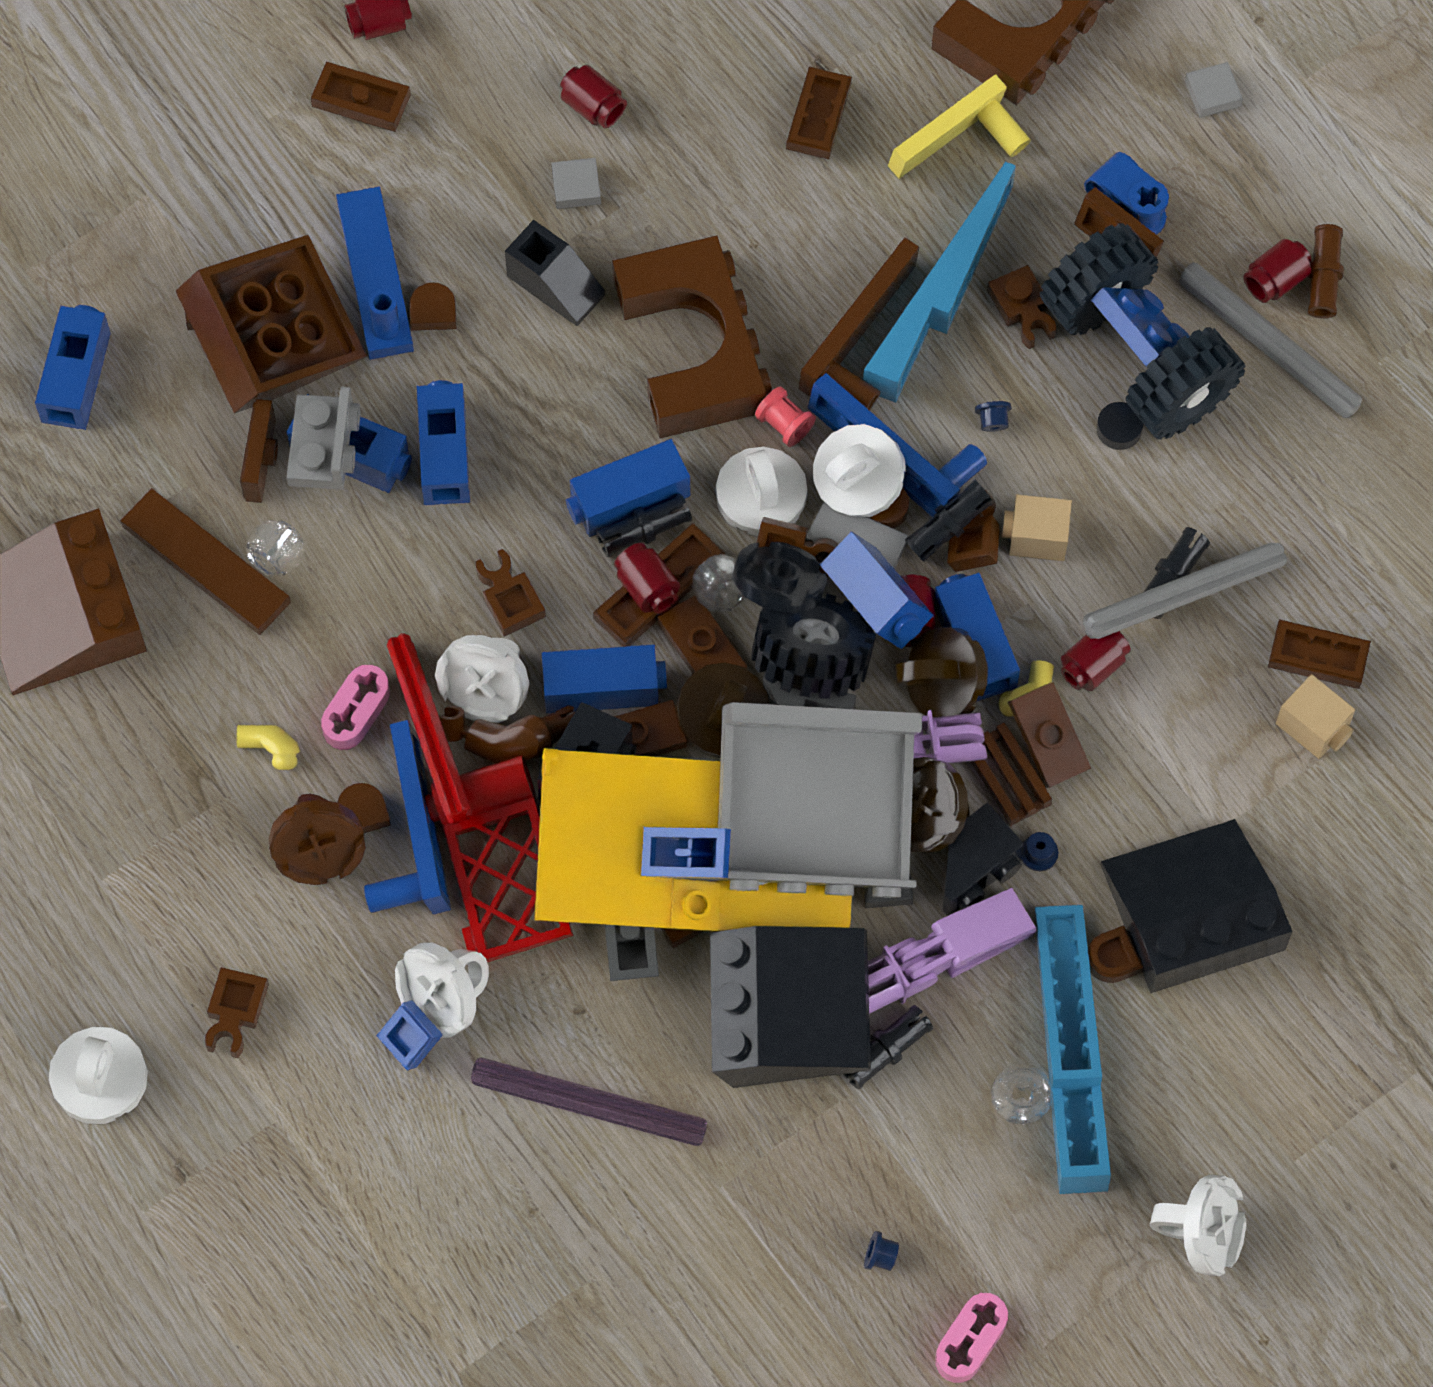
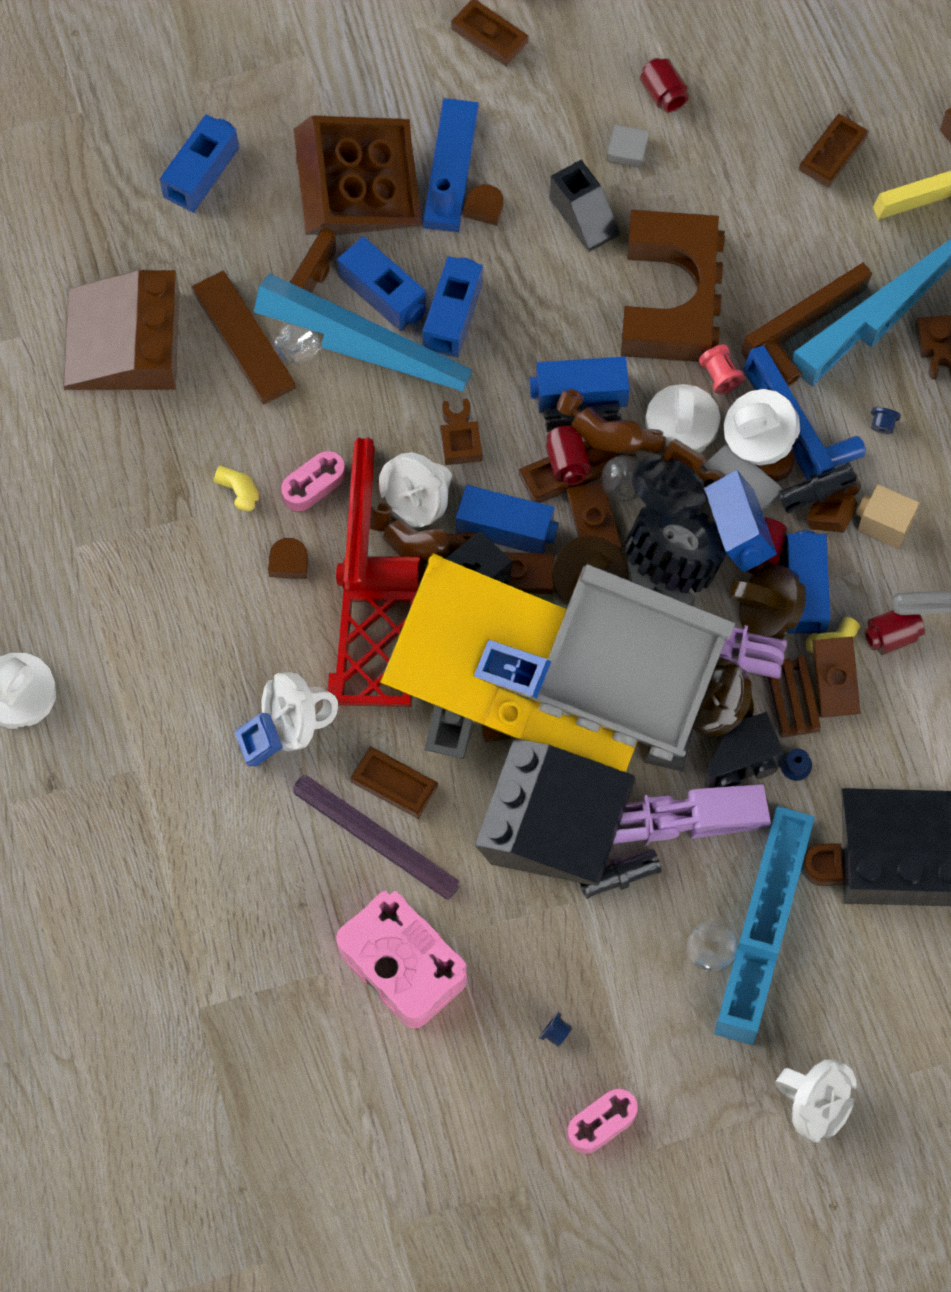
camera: 20 degrees right, 0 degrees up
reddish brown plate [205,967,269,1059] -> none
reddish brown tile [269,794,366,885] -> none
light grey bracket [287,387,360,490] -> none
blue piece [364,720,451,915] -> none
none -> dark azure slope [254,273,473,391]
none -> bright pink axle [336,890,467,1029]
none -> reddish brown tile [350,746,438,819]
none -> reddish brown arm [557,389,666,456]

